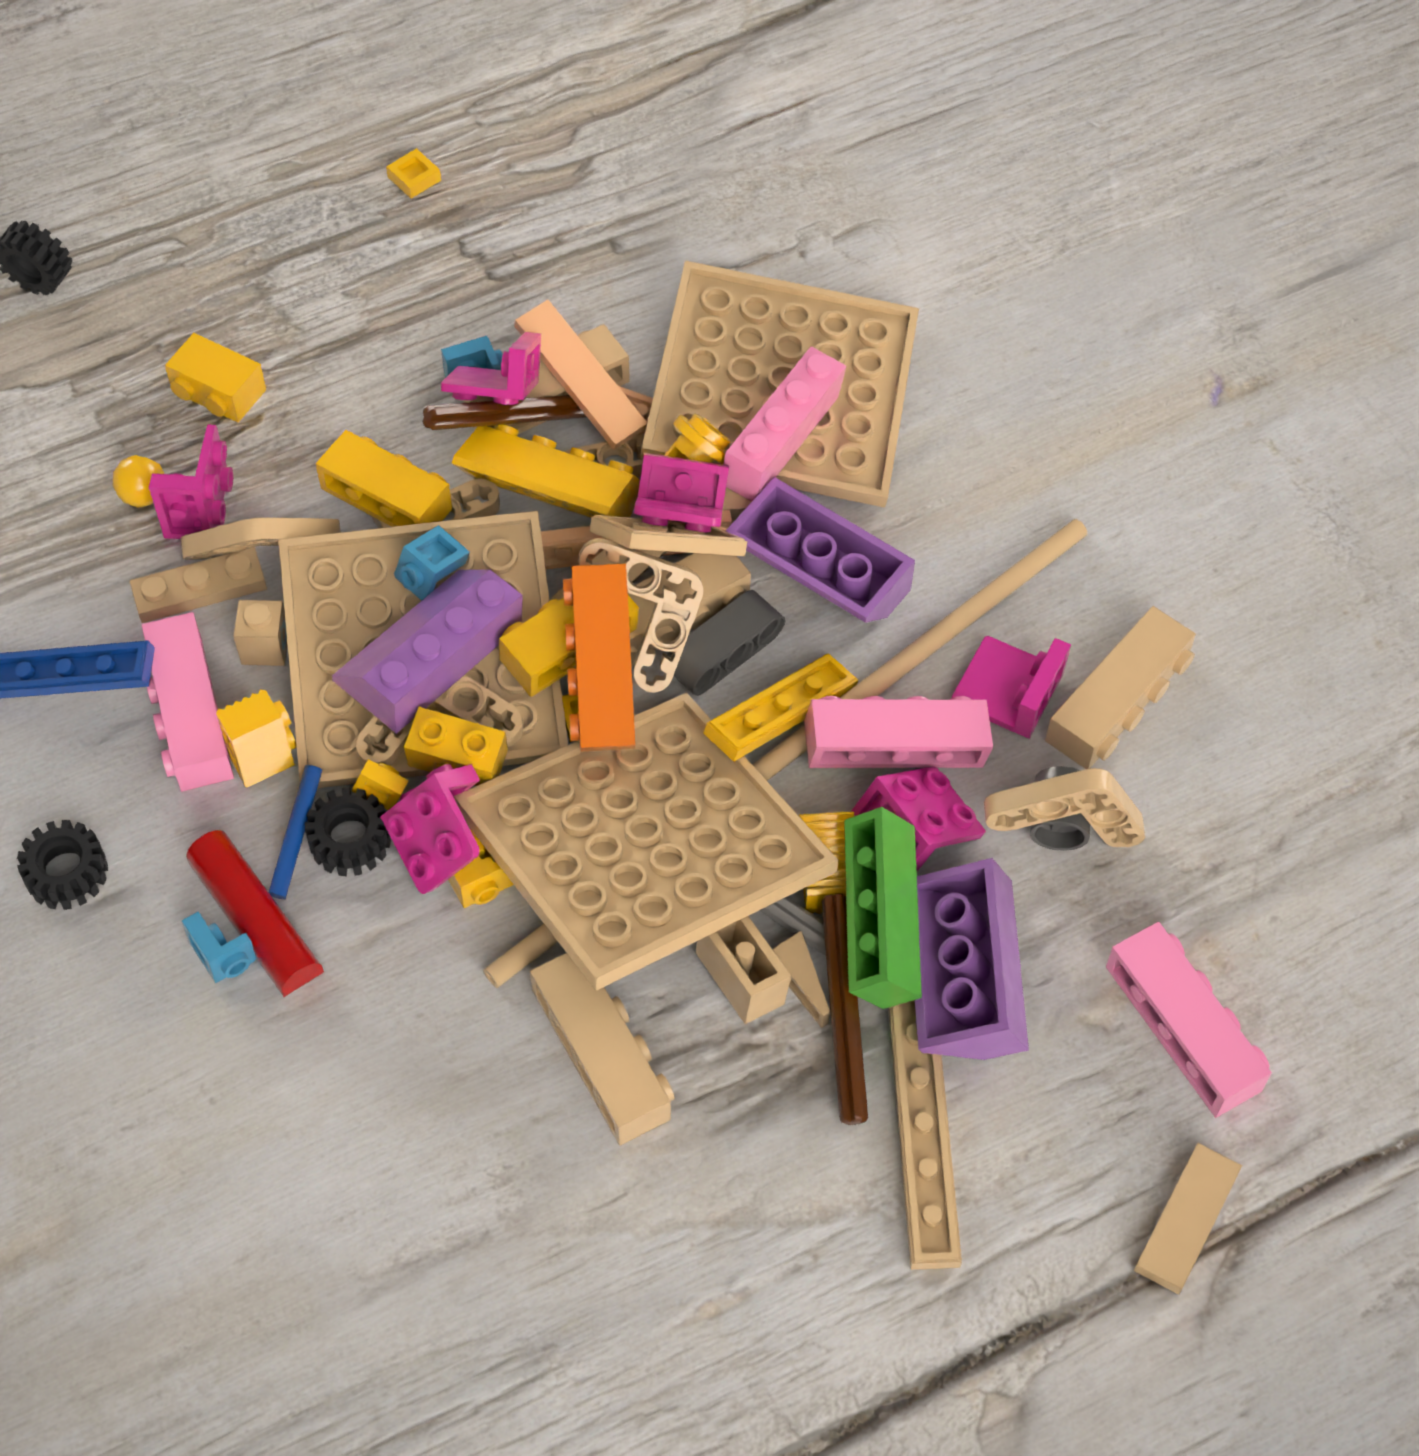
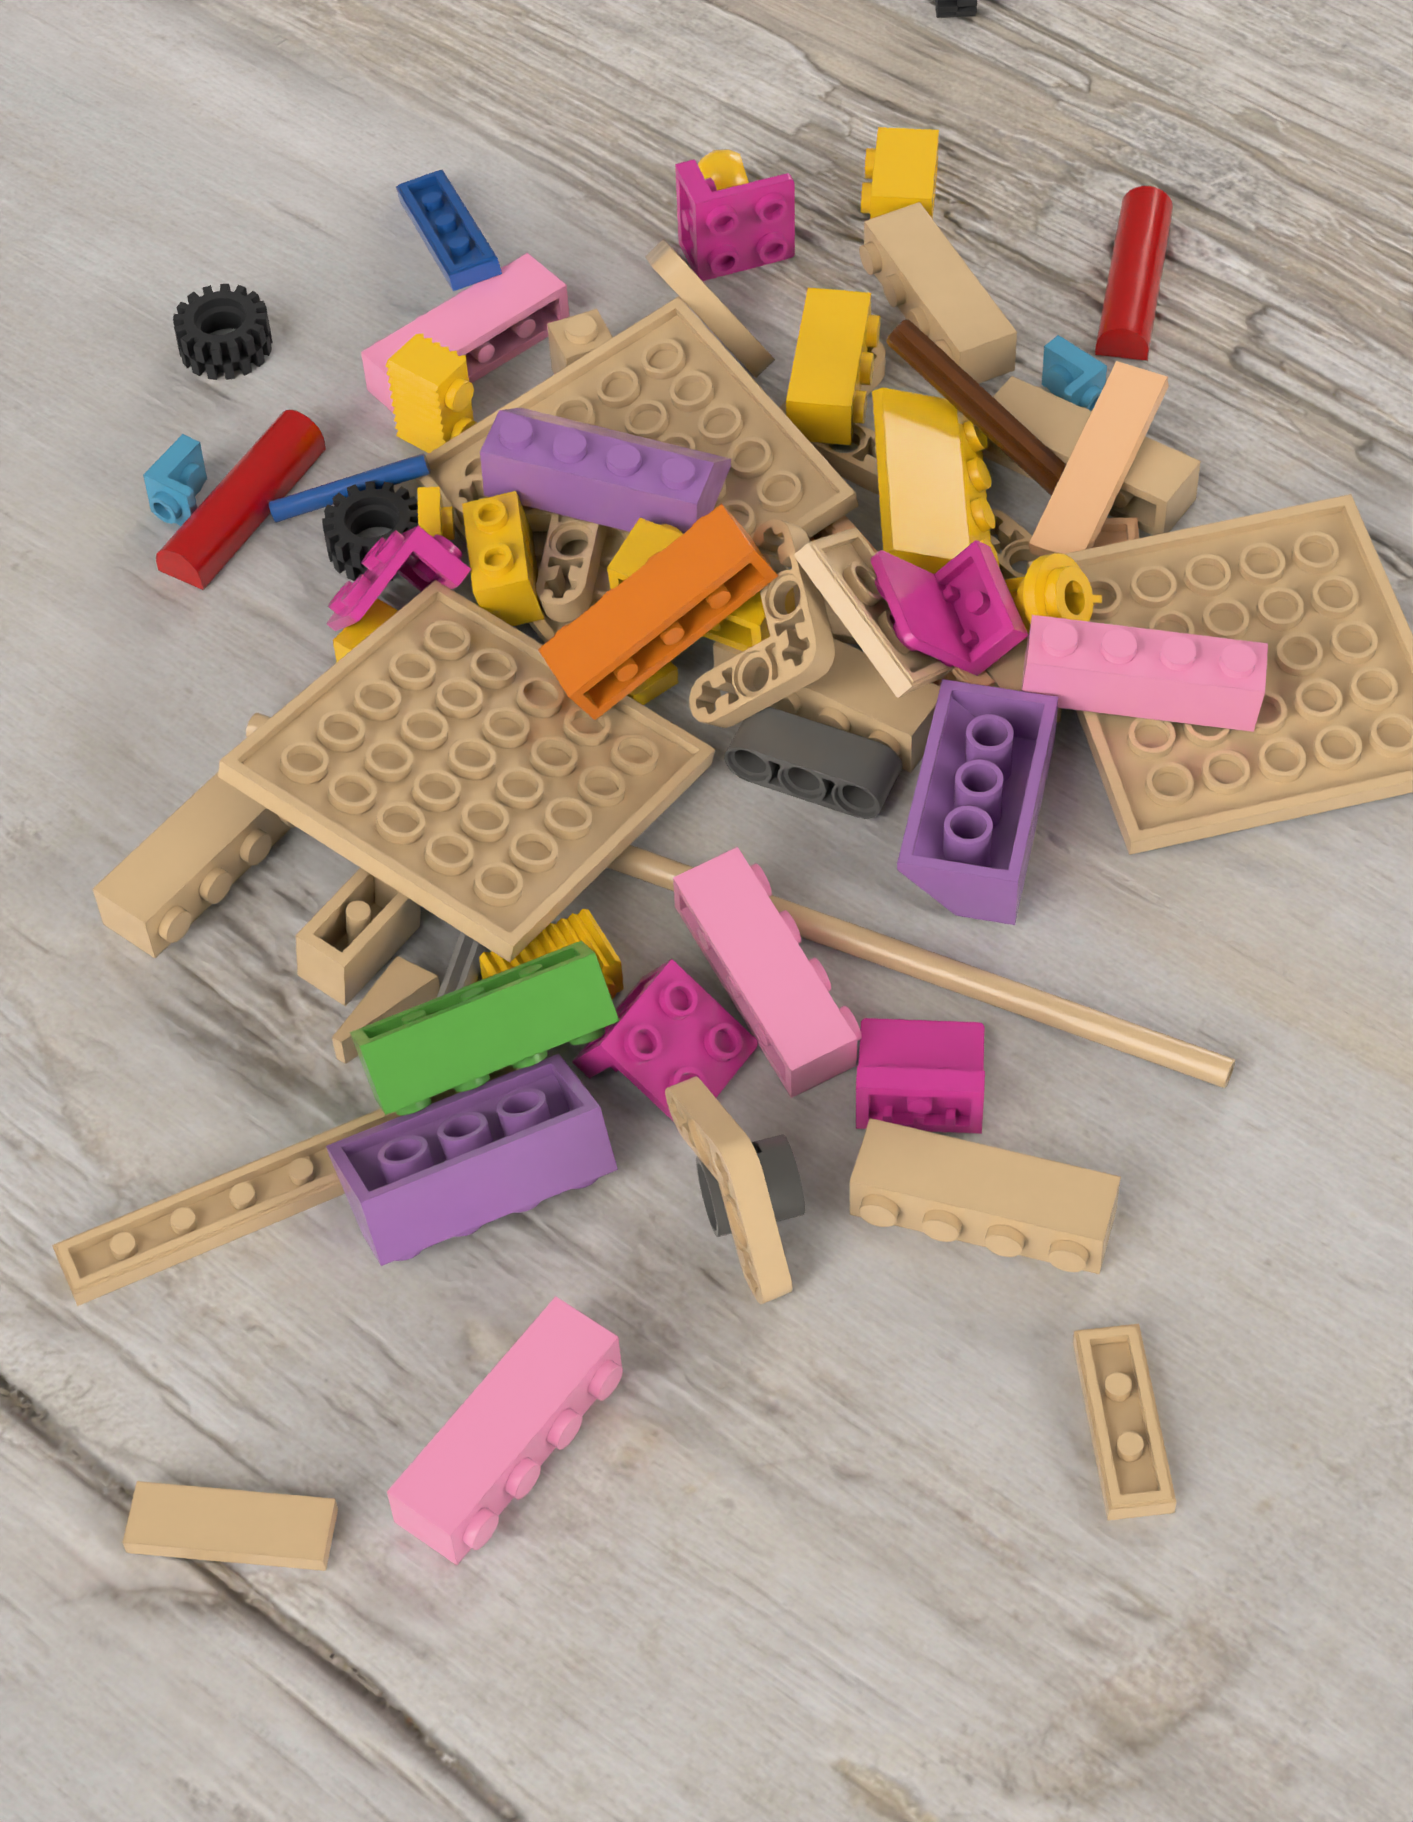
camera: 70 degrees right, 5 degrees down
tan plate [129,547,267,623] -> none
yellow plate [386,148,441,199] -> none
dark azure bracket [394,525,470,601] -> none
dark pink bracket [441,332,542,405] -> none
yellow tile [703,653,858,762] -> none
reddish brown axle [821,893,868,1125] -> none
none -> tan brick [859,202,1017,384]
none -> tan tile [1073,1324,1176,1521]
none -> red brick [1095,186,1173,361]

